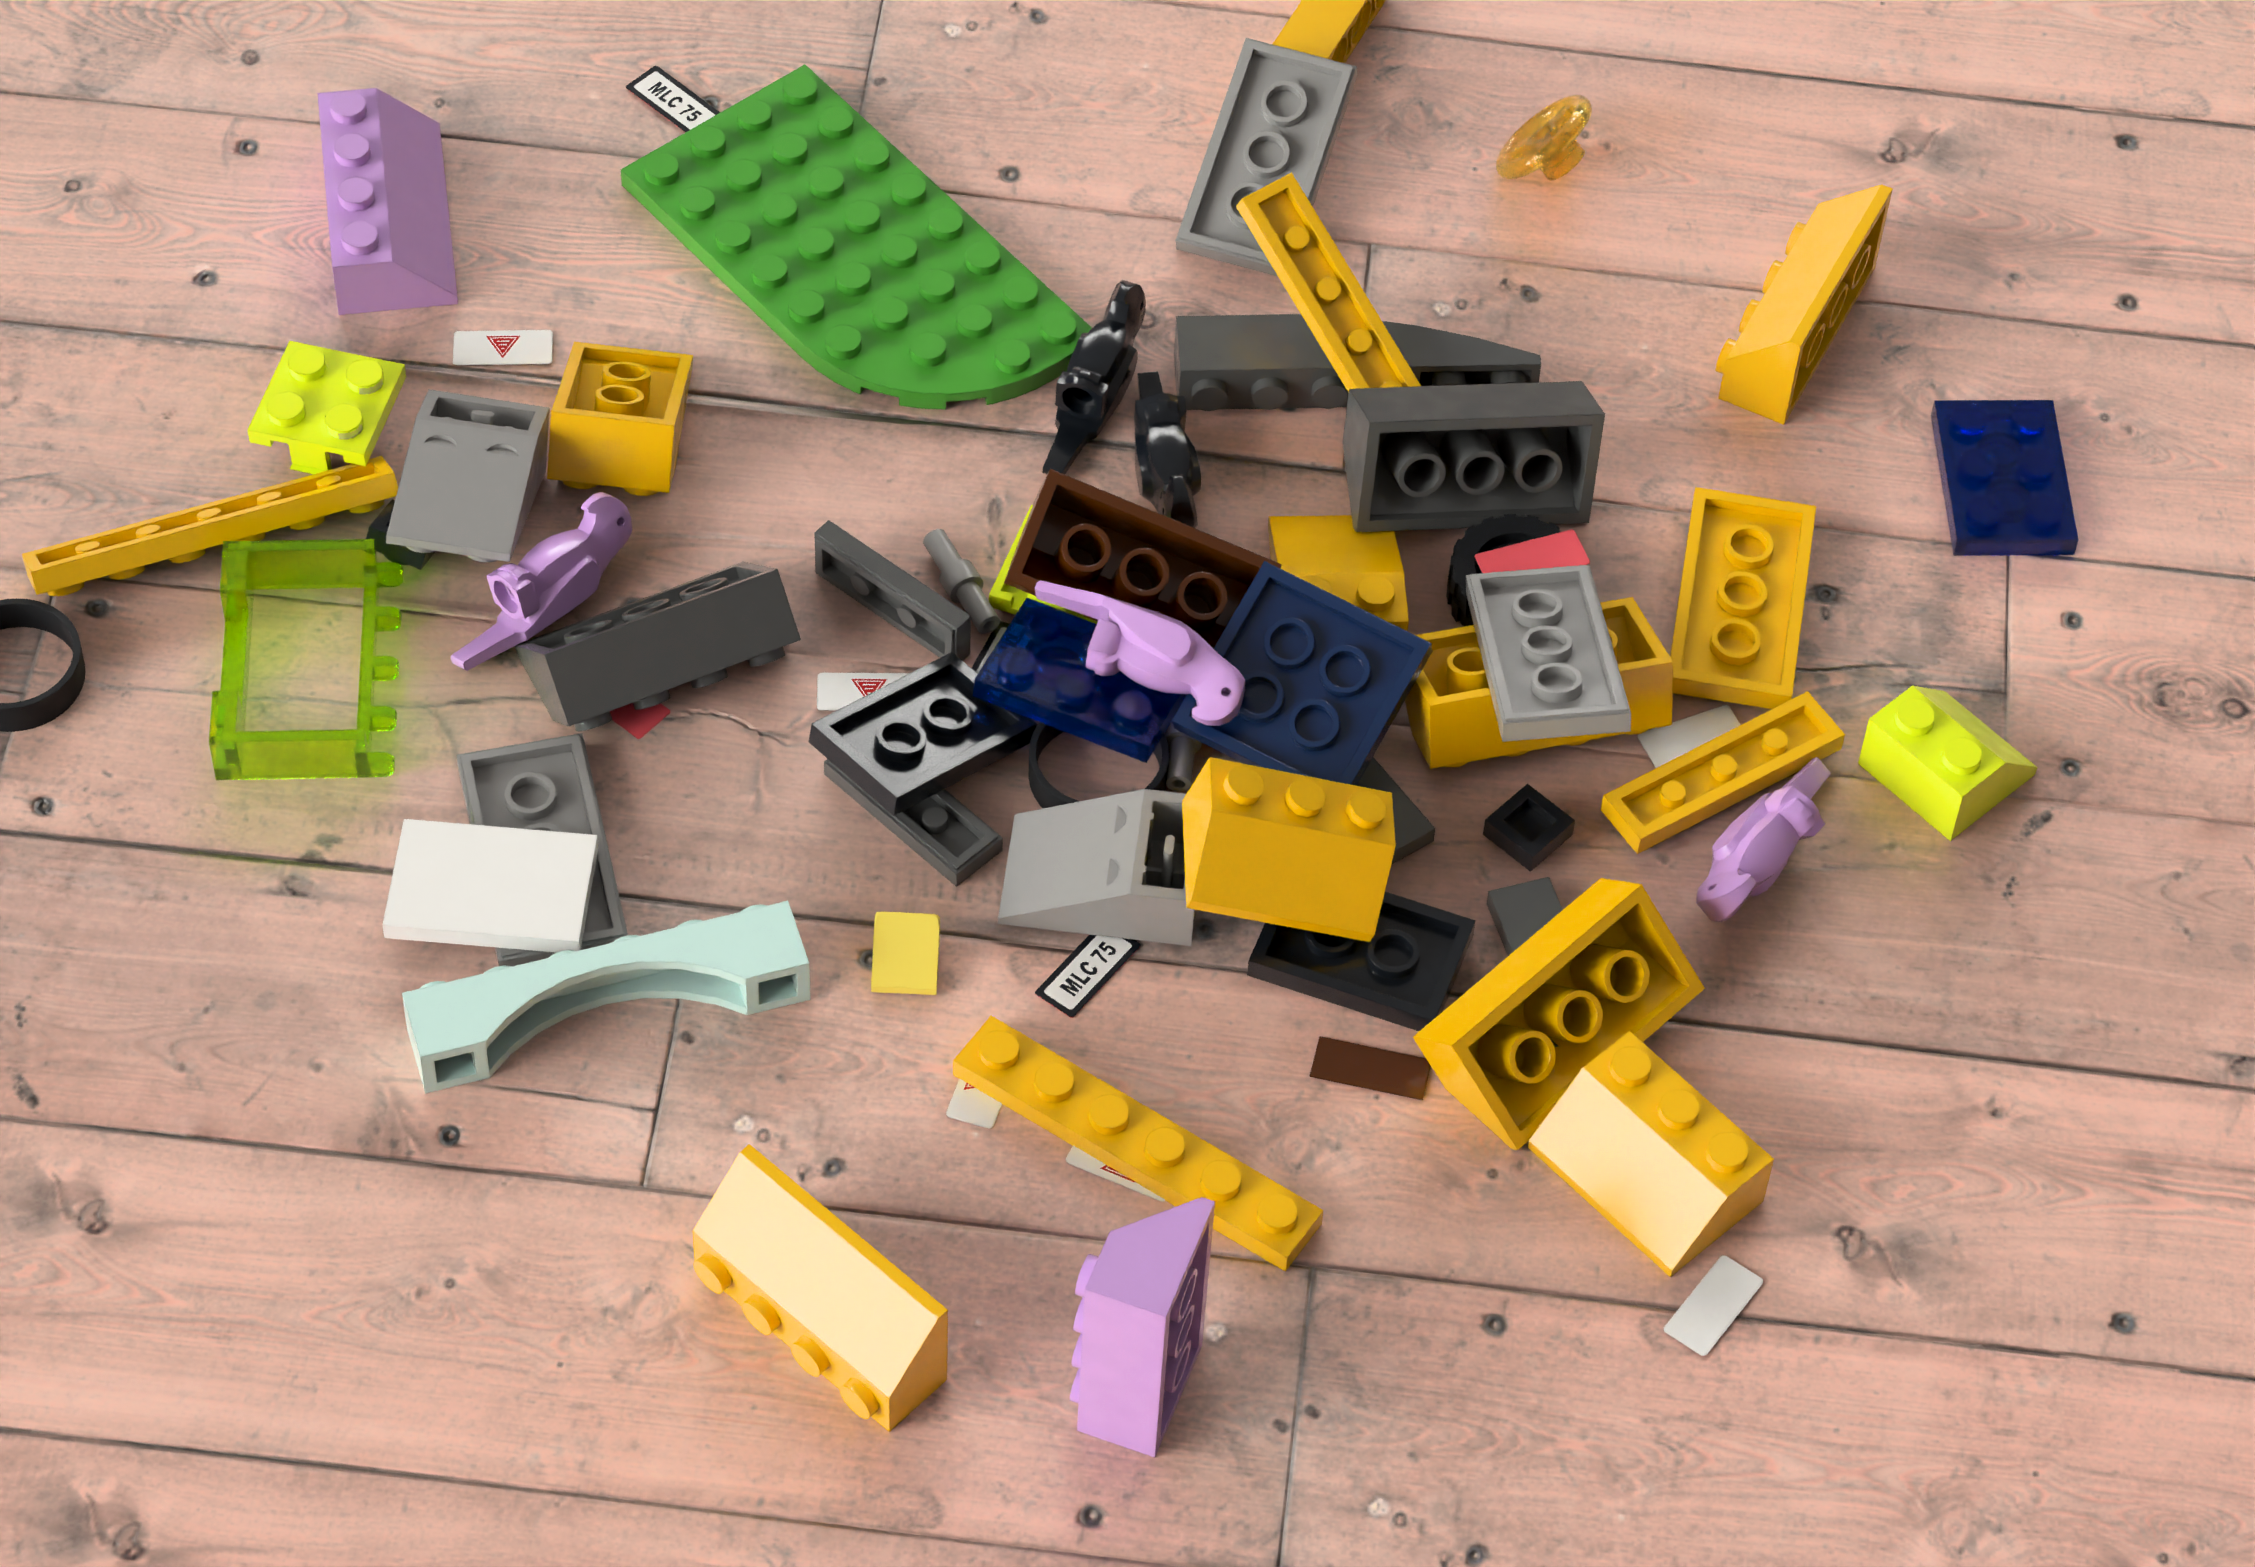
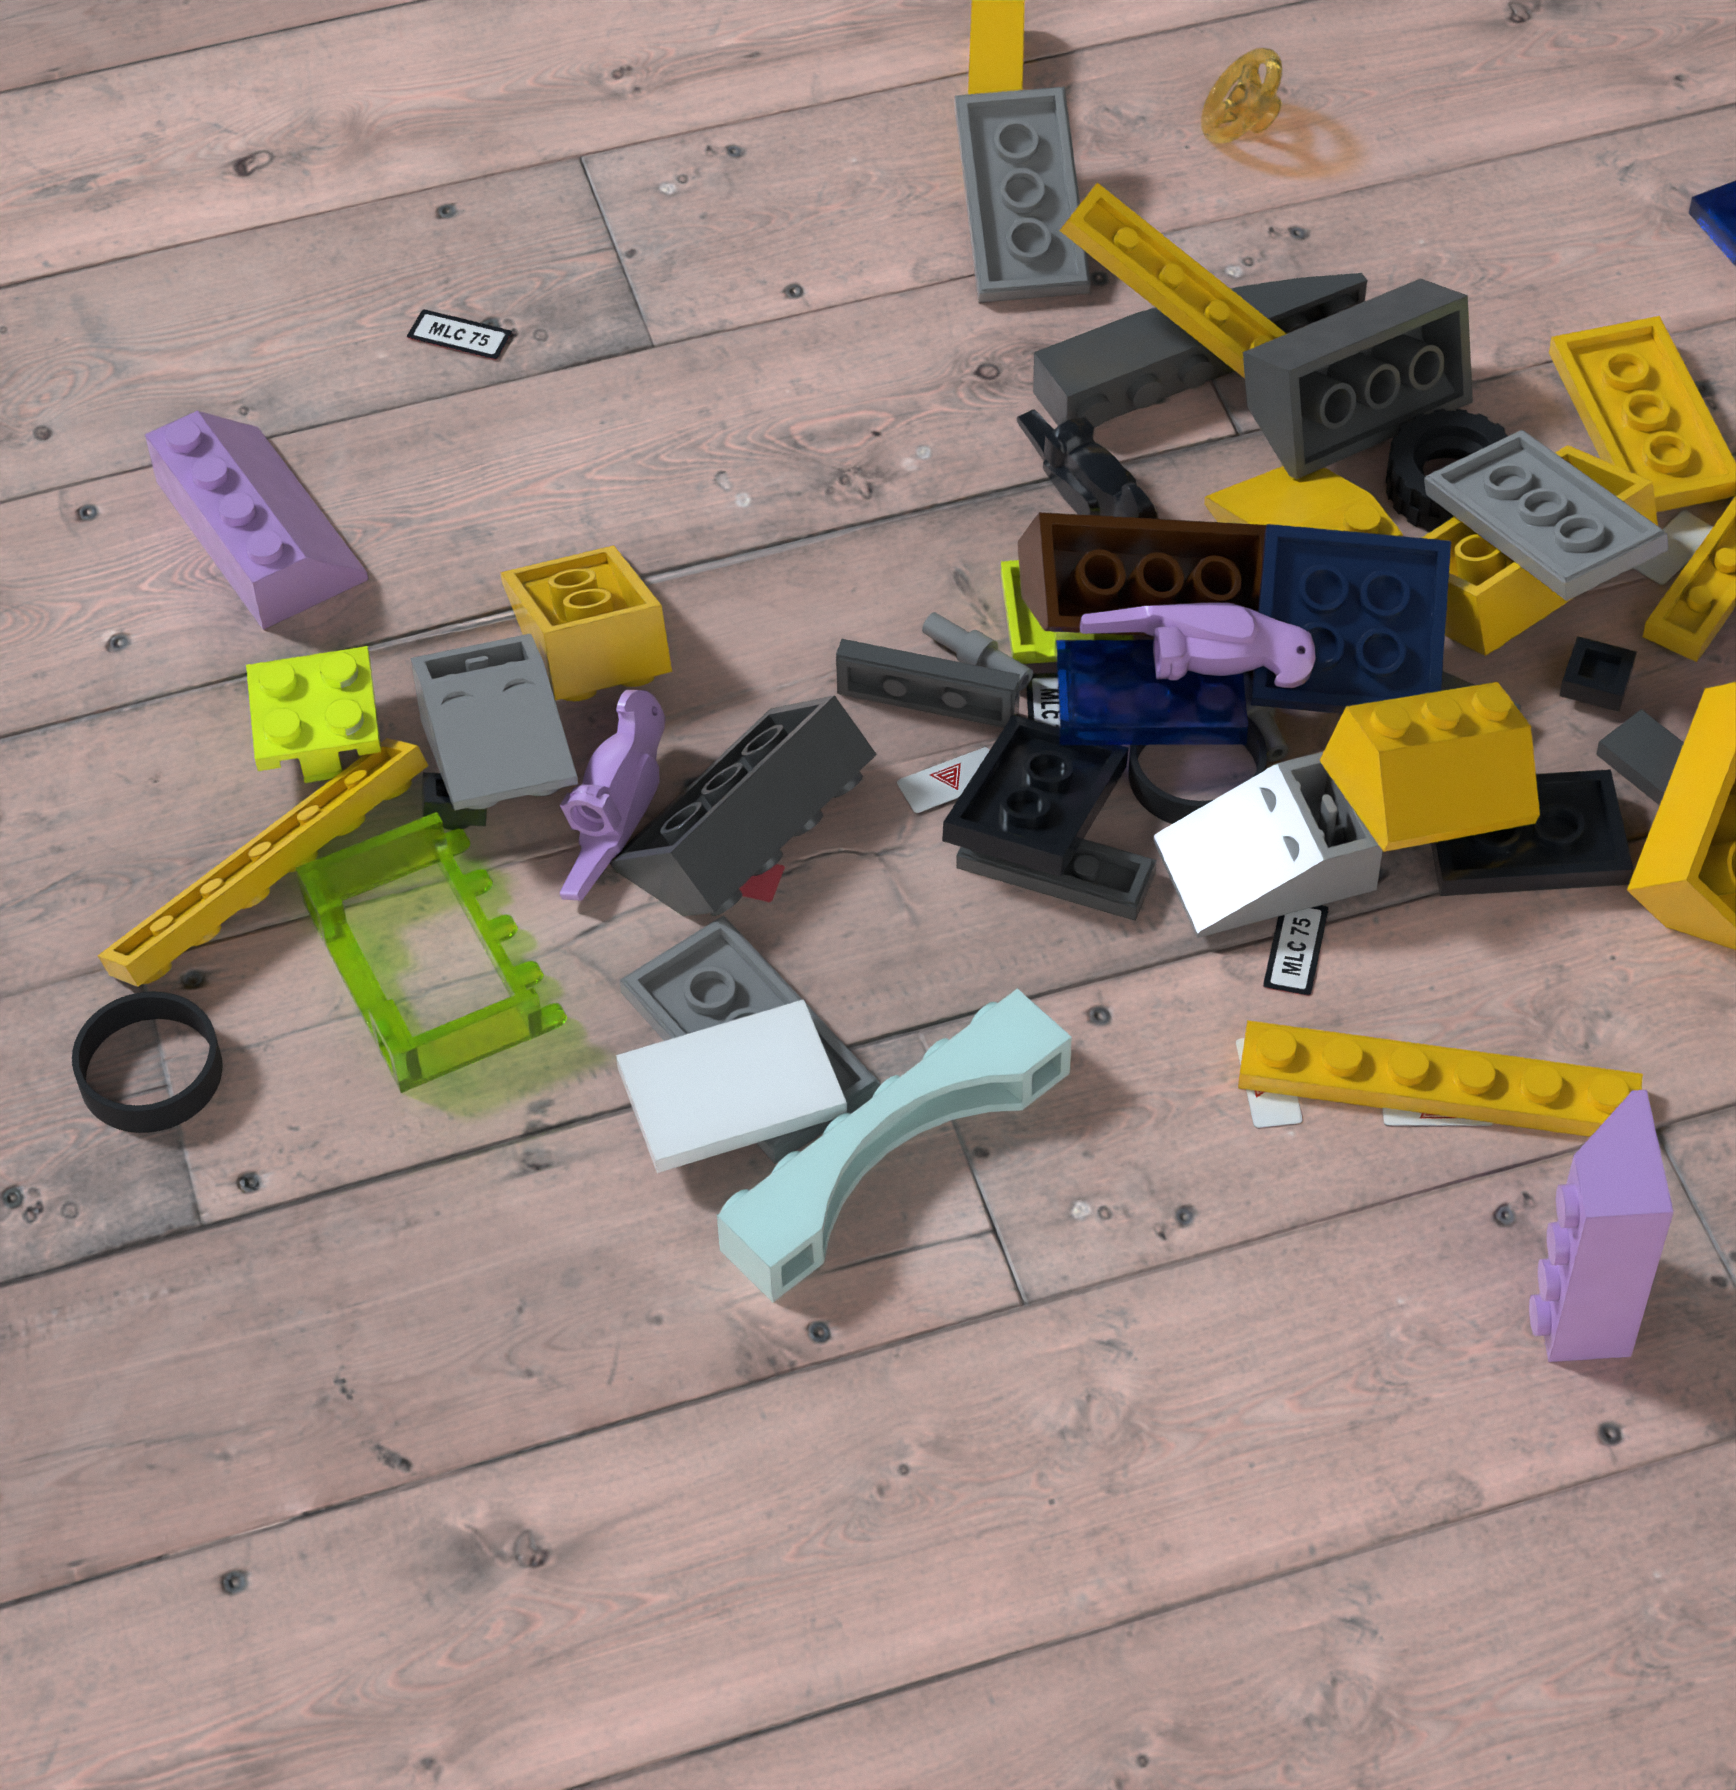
camera: 20 degrees left, 0 degrees up
white sticker [453,330,553,366] -> none
bright green plate [621,64,1092,410] -> none
slope [693,1144,948,1432] -> none
light yellow slope [871,912,940,995] -> none
black animal [1042,280,1146,474] -> none
reddish brown sticker [1310,1036,1431,1100] -> none
coral sticker [1474,529,1590,573] -> none
yellow slope [1715,184,1893,425] -> none

